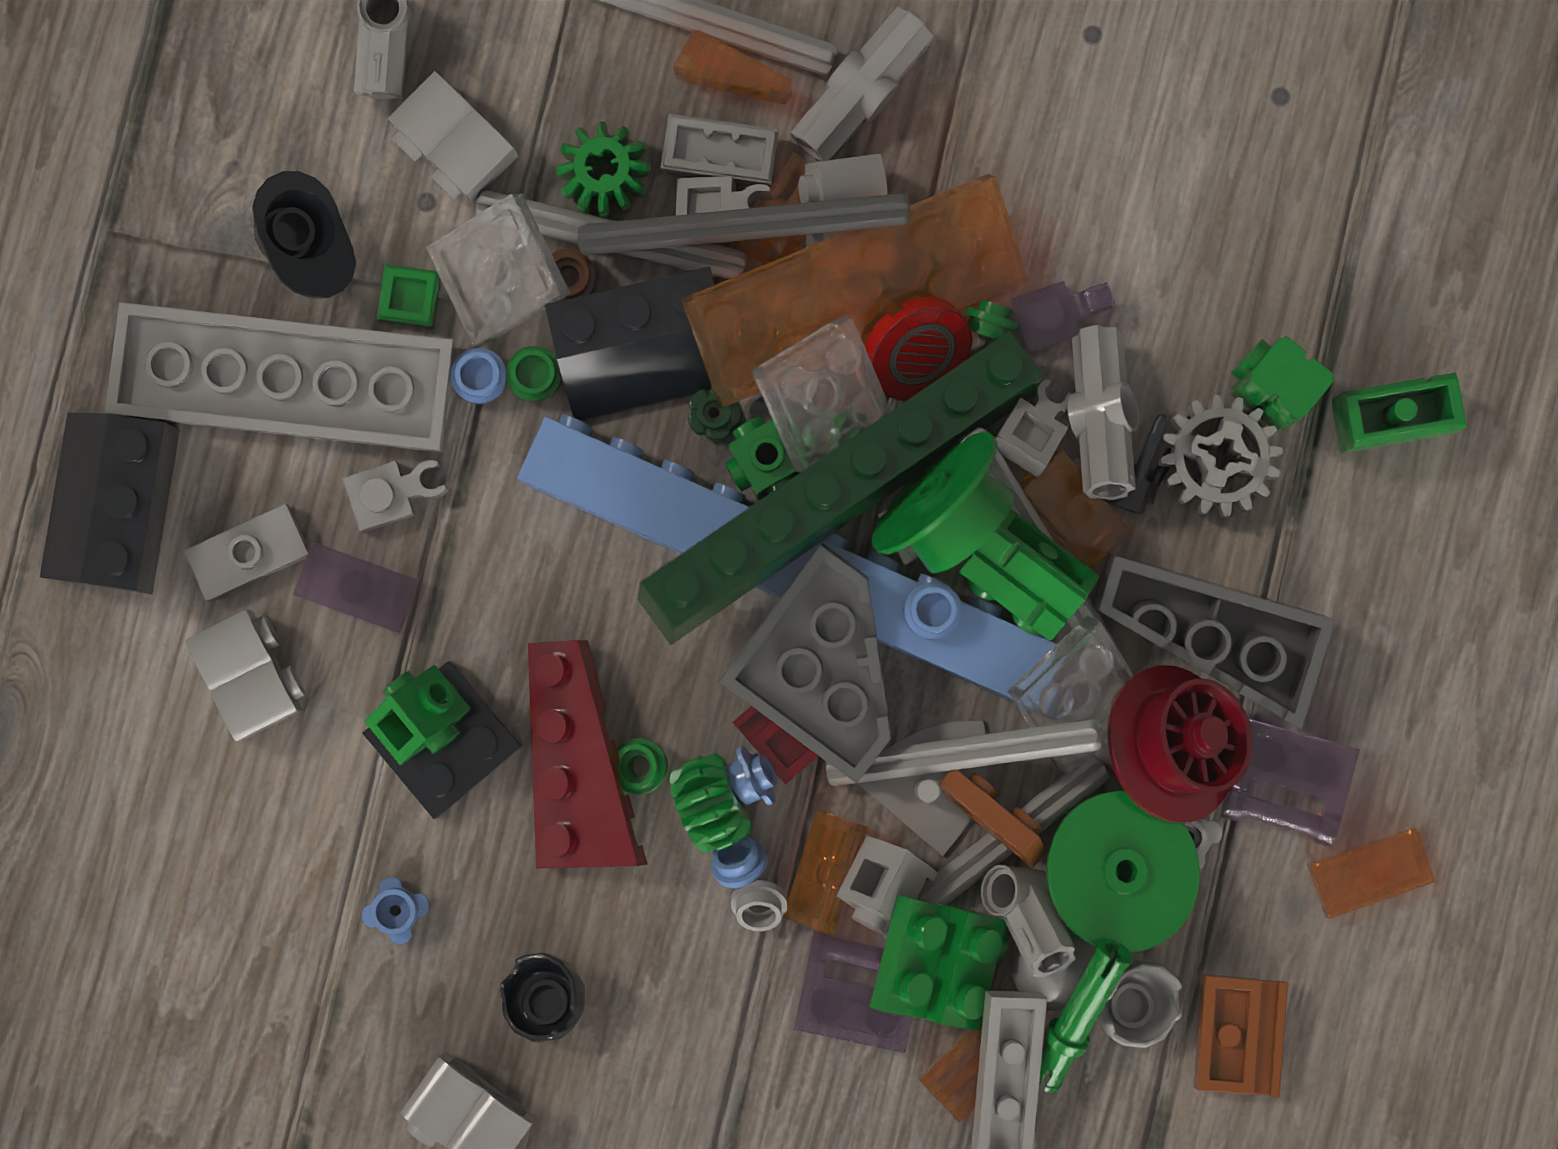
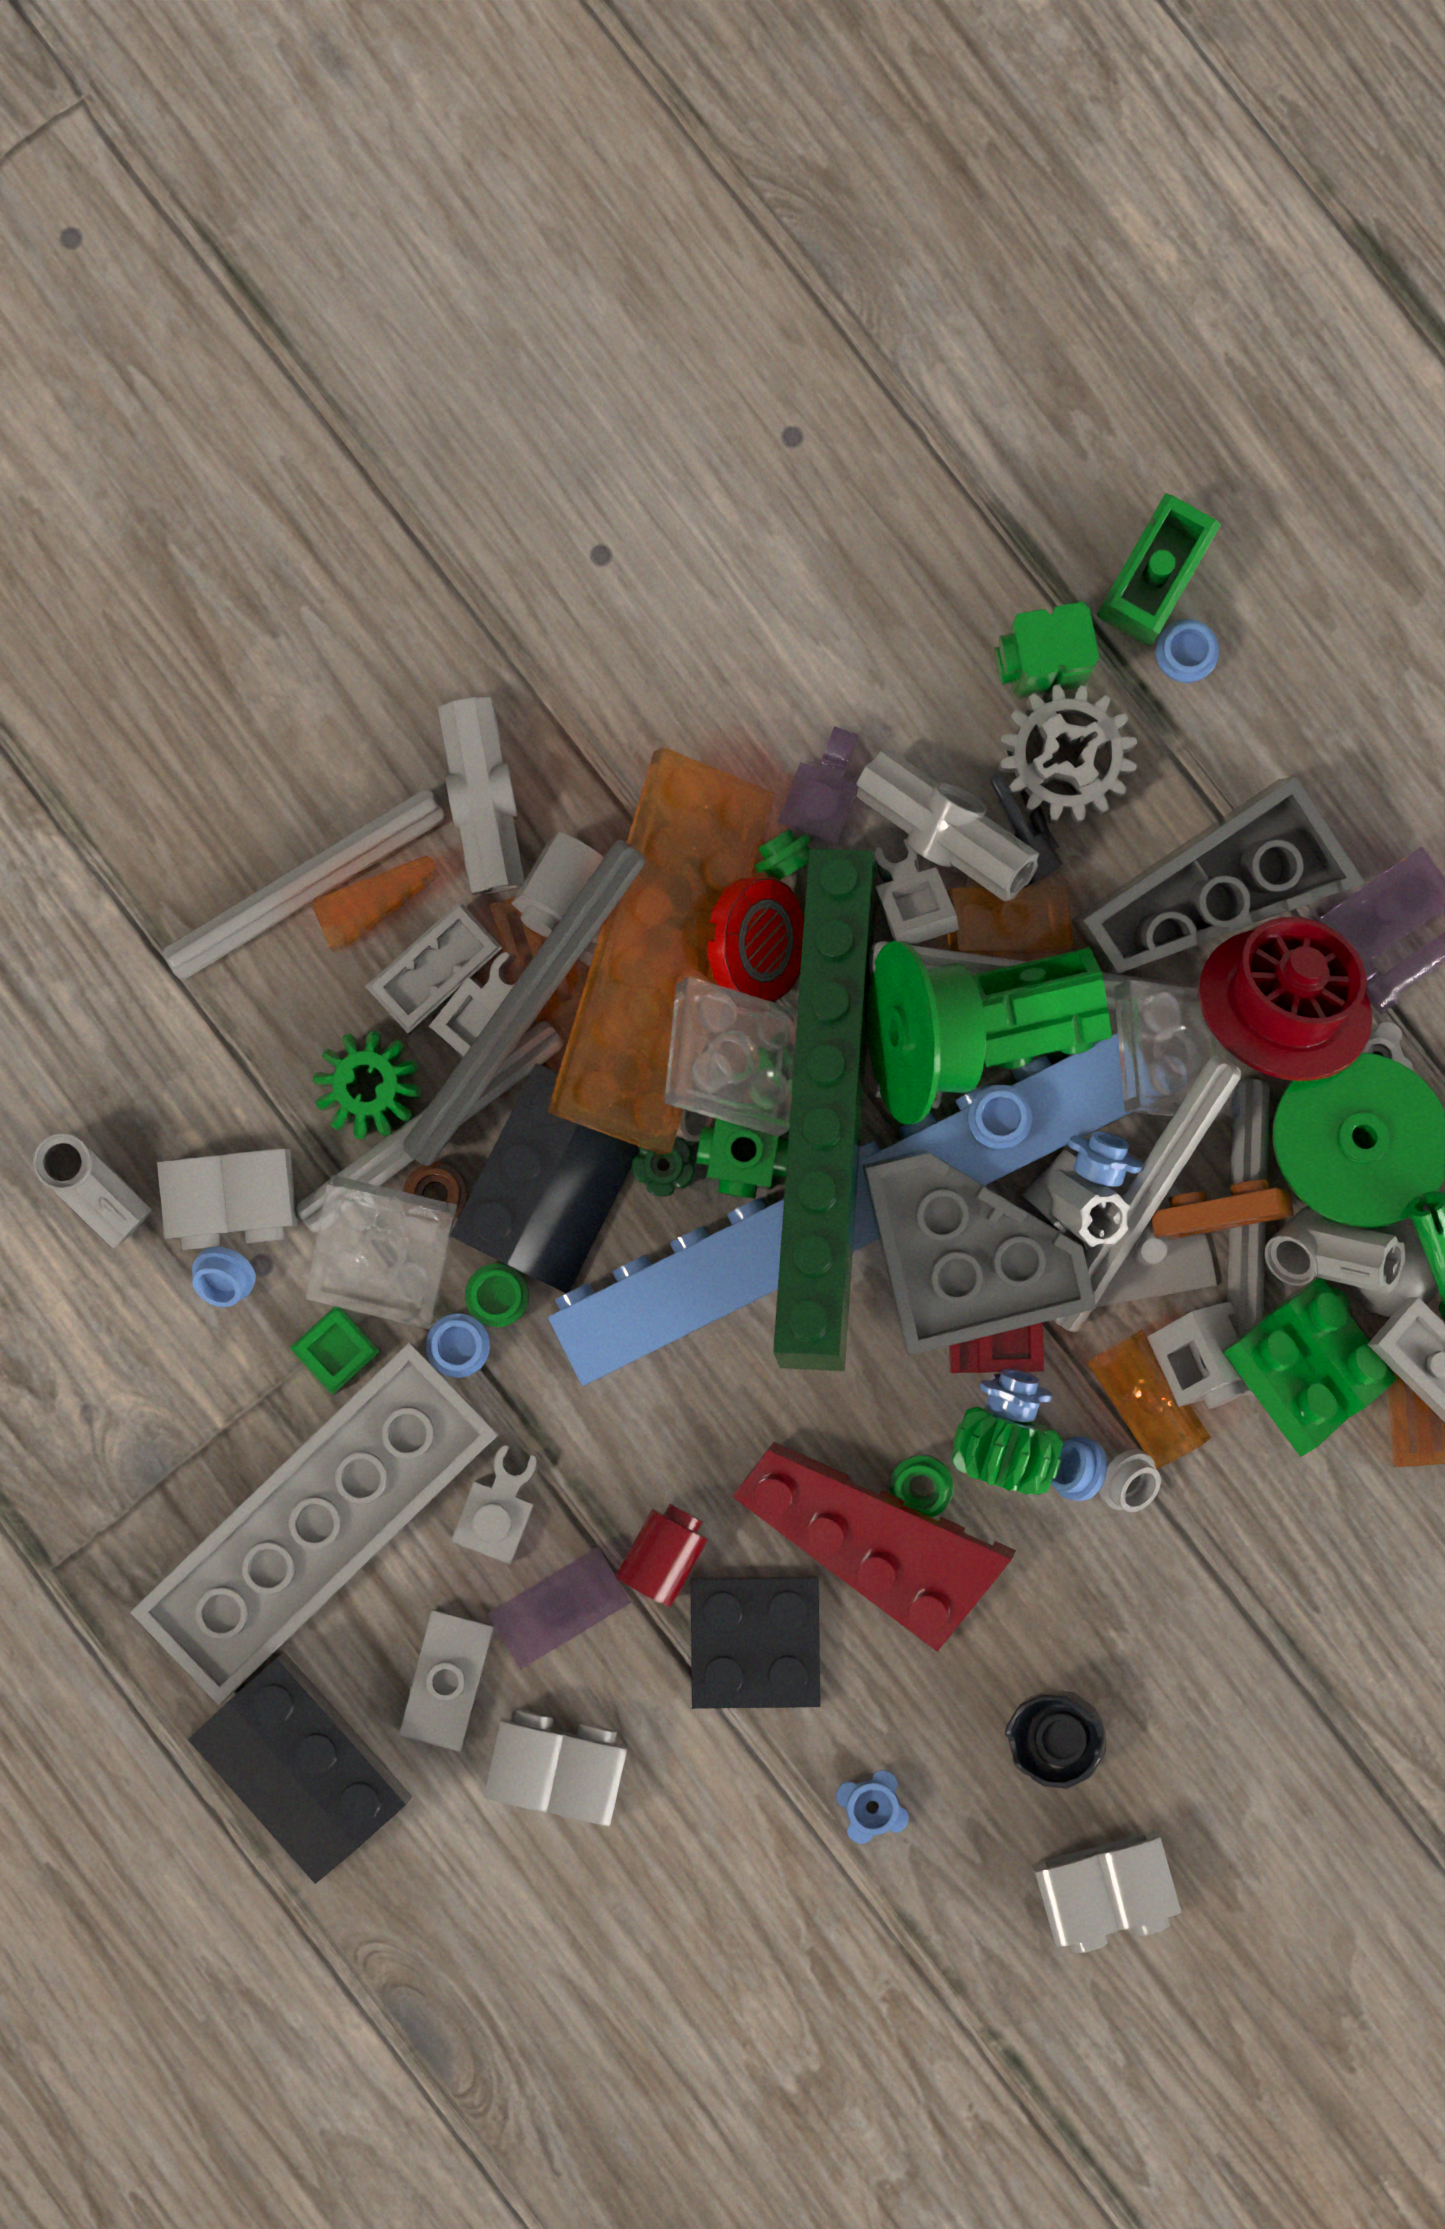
camera: 50 degrees left, 0 degrees up
black piece [252,171,356,299] -> none
green brick [364,665,471,765] -> none
clear purple plate [794,928,913,1053] -> none
none -> medium blue plate [192,1247,256,1307]
none -> dark red brick [615,1503,708,1608]
none -> light grey piece [1021,1149,1130,1247]
none -> medium blue plate [1068,1131,1143,1186]
none -> medium blue plate [1155,619,1219,683]

